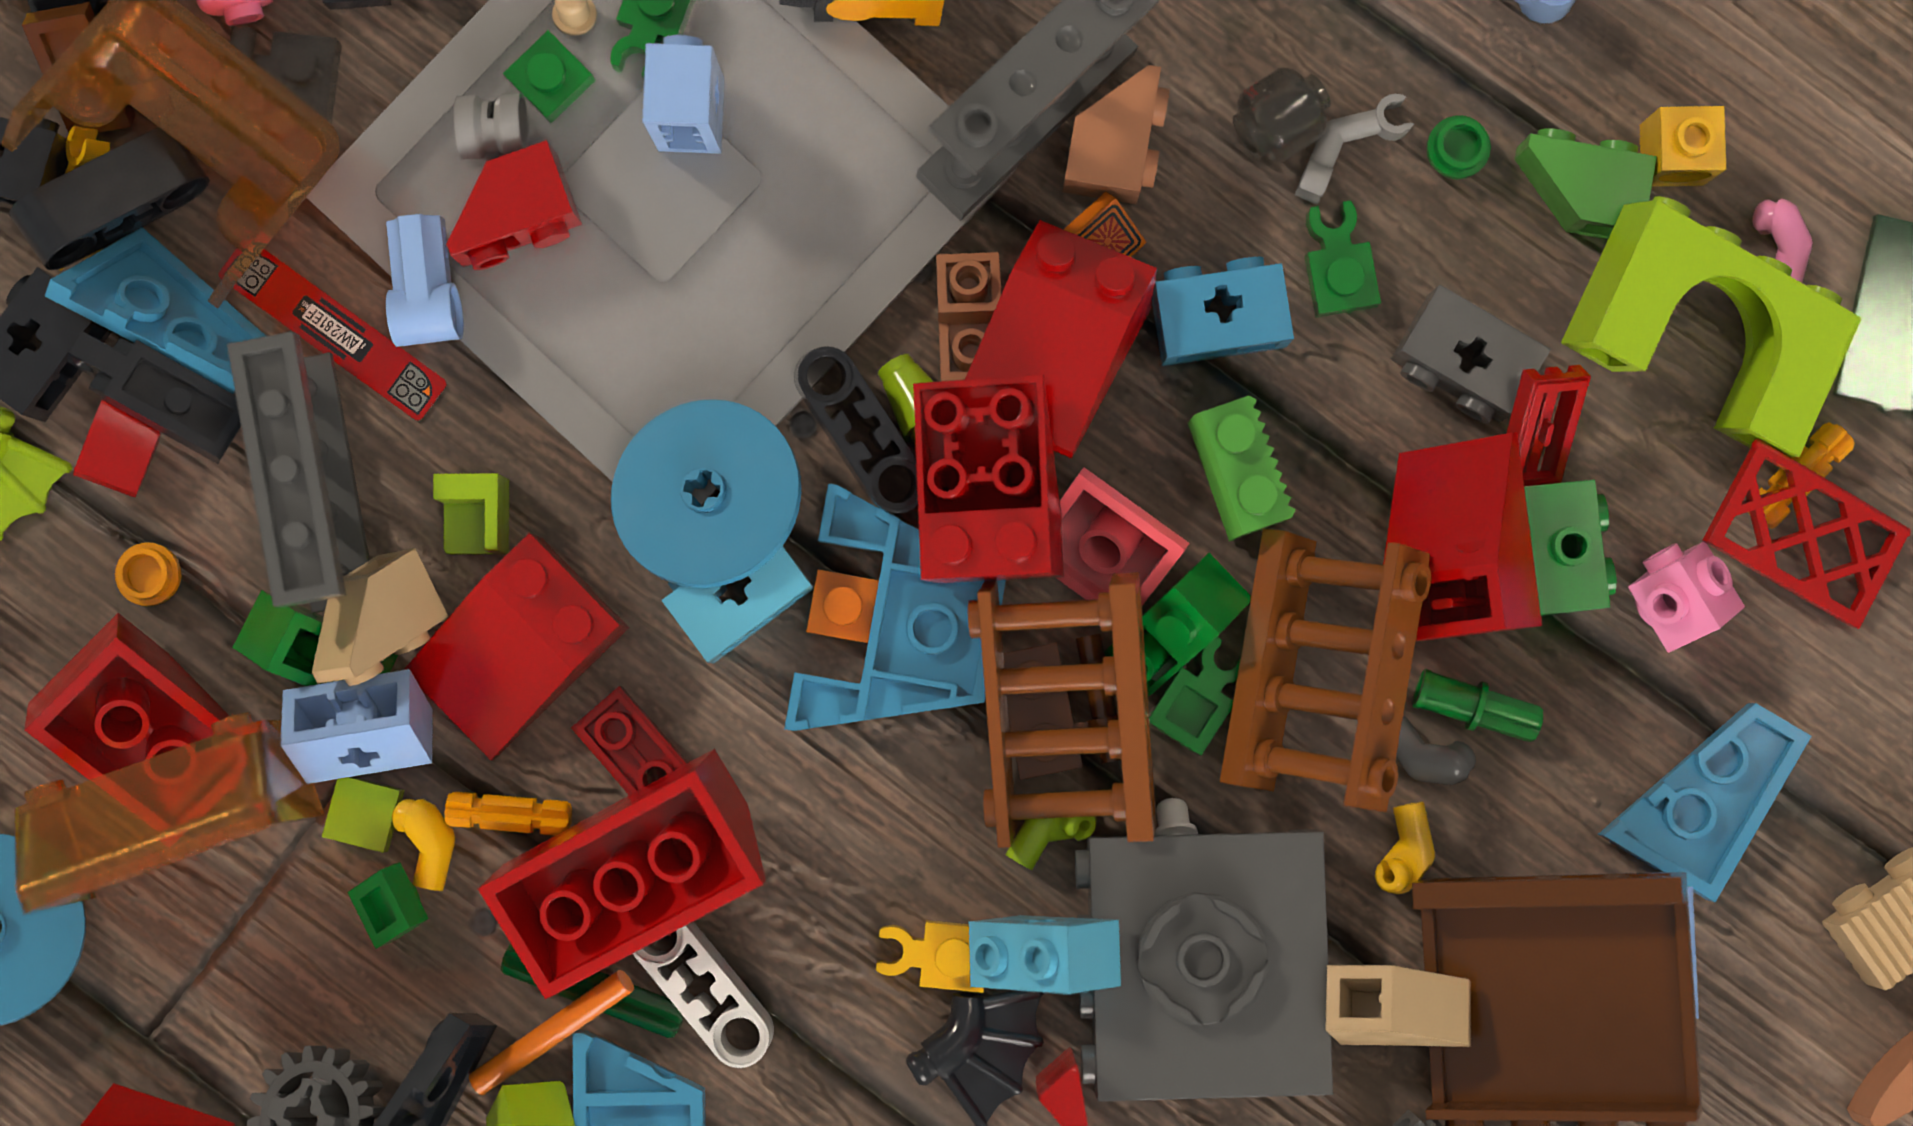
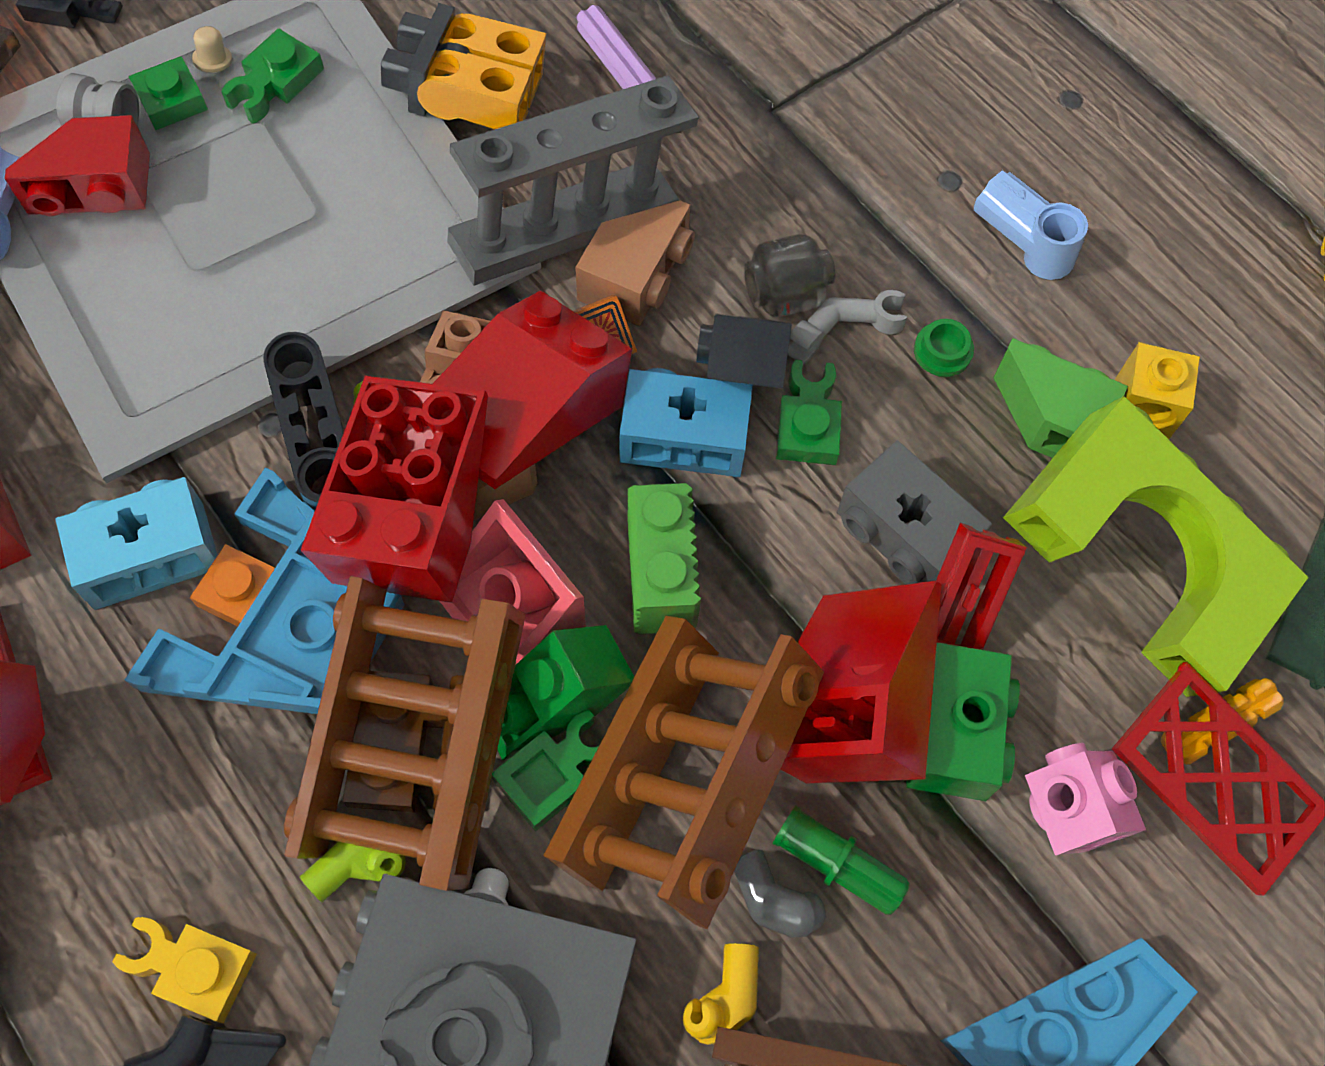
camera: 10 degrees right, 20 degrees down
dark azure piece [611,399,802,588] -> none
light blue brick [642,35,725,154] -> none
medium azure brick [969,915,1121,994] -> none
bright pink arm [1753,198,1813,283] -> none
none -> black brick [696,313,792,388]

